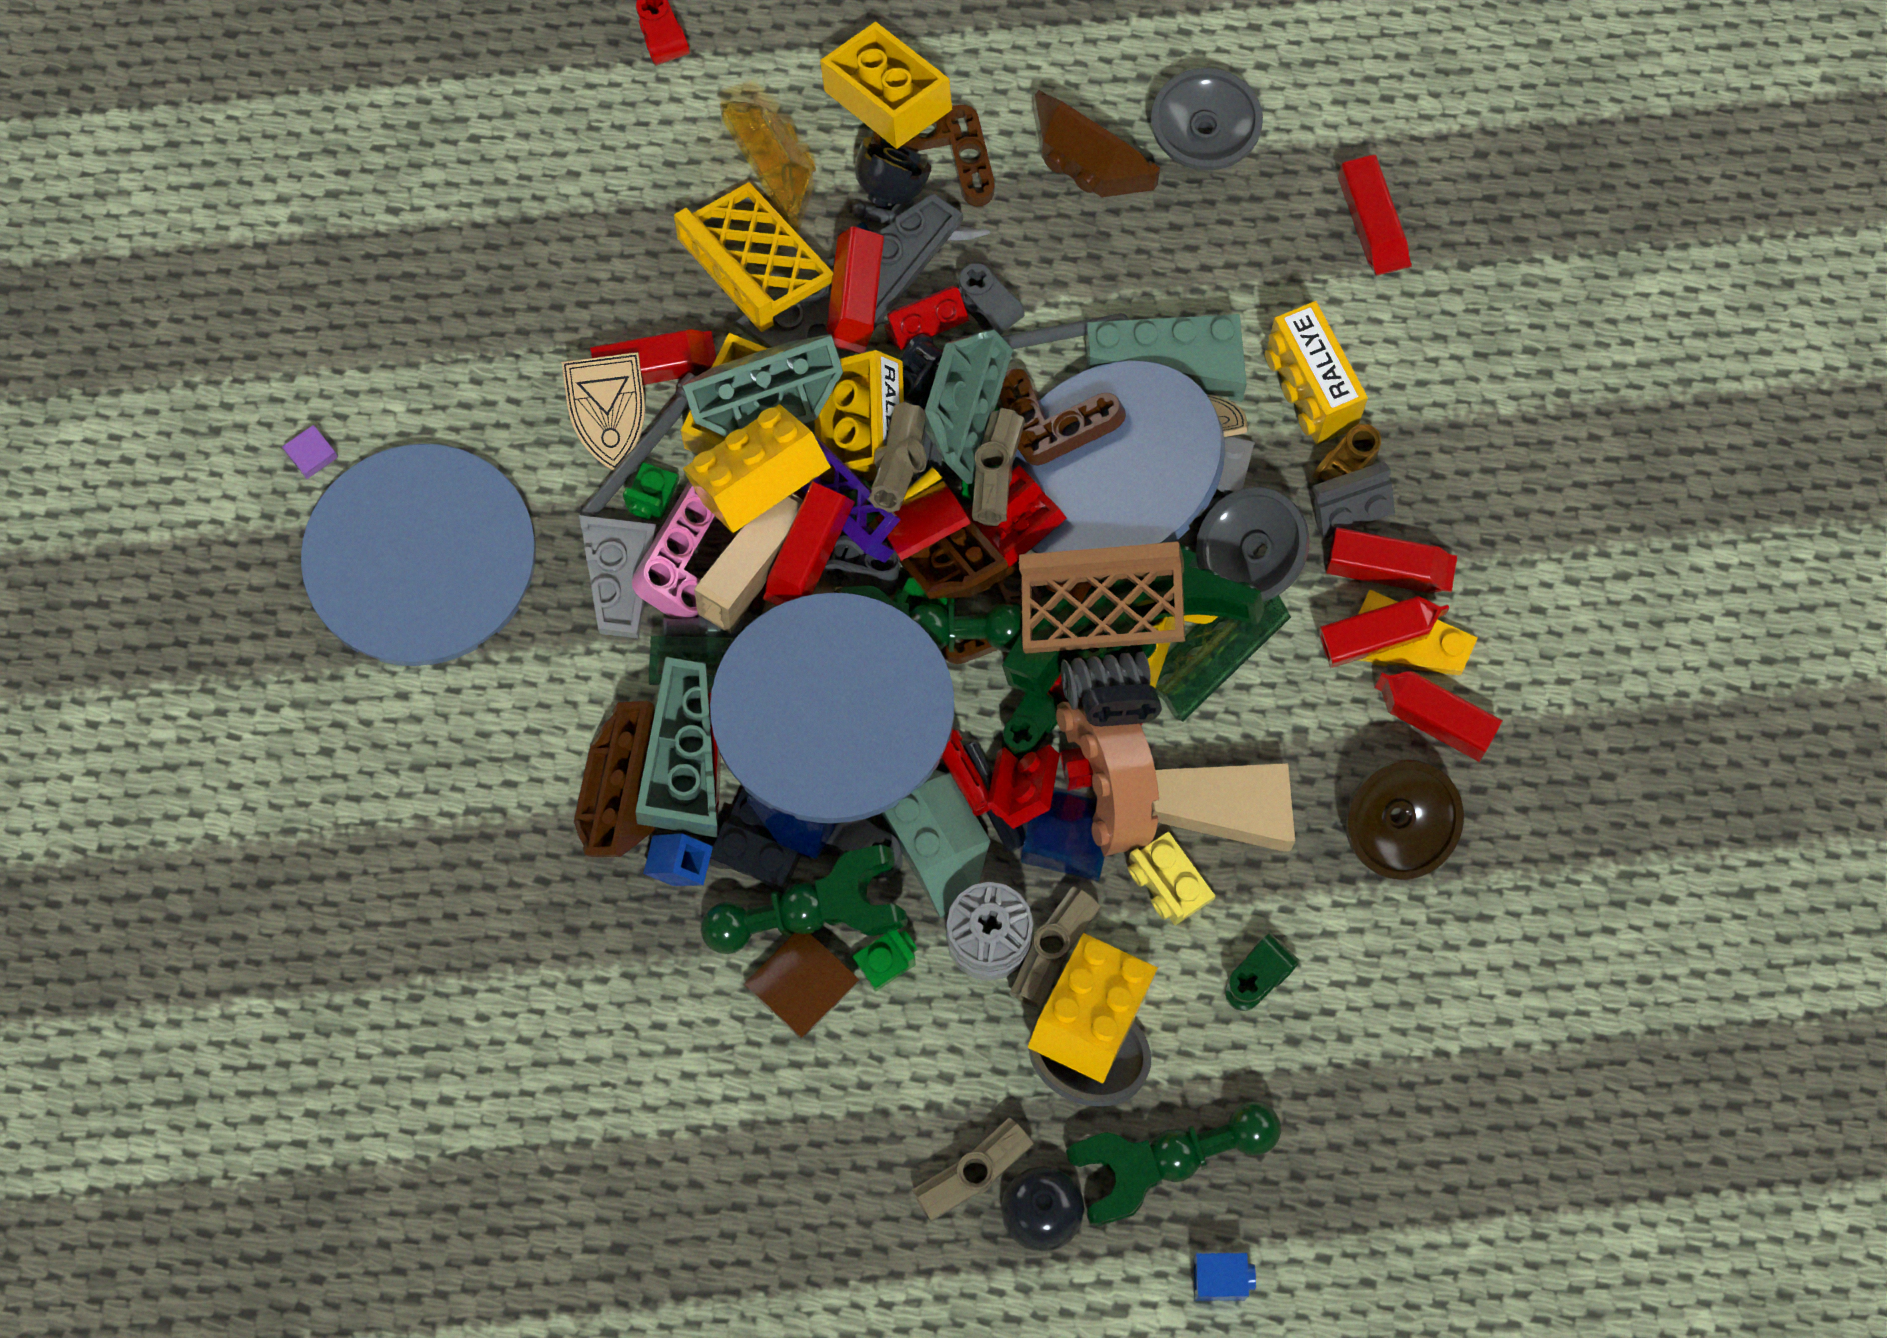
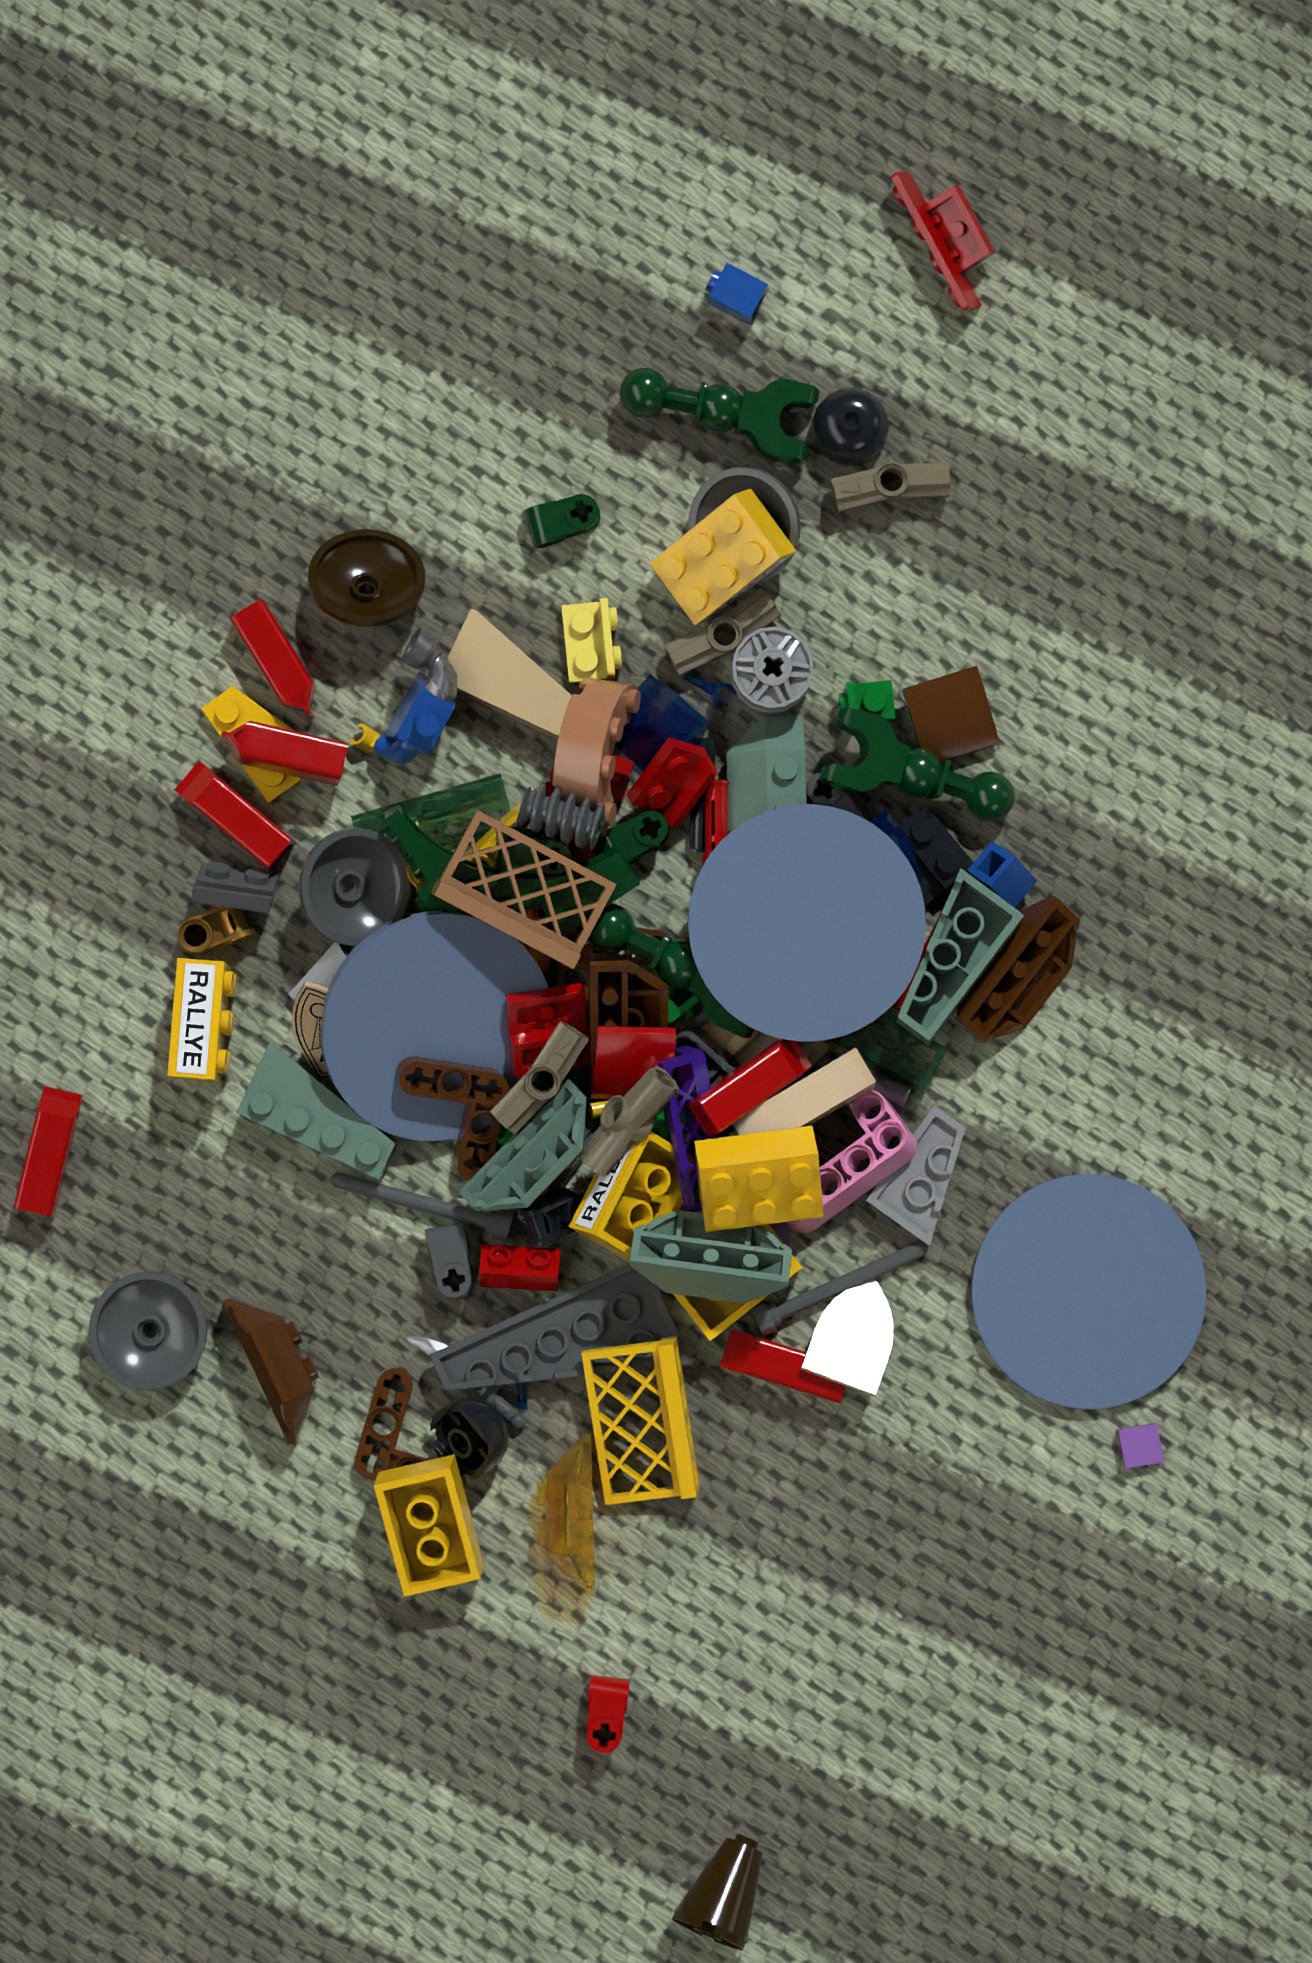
camera: 155 degrees left, 15 degrees up
green bracket [623,462,679,520] -> none
red piece [826,227,884,354] -> none
black beam [1082,684,1162,727] -> none
none -> torso [350,628,458,764]
none -> clear blue hand [683,672,736,707]

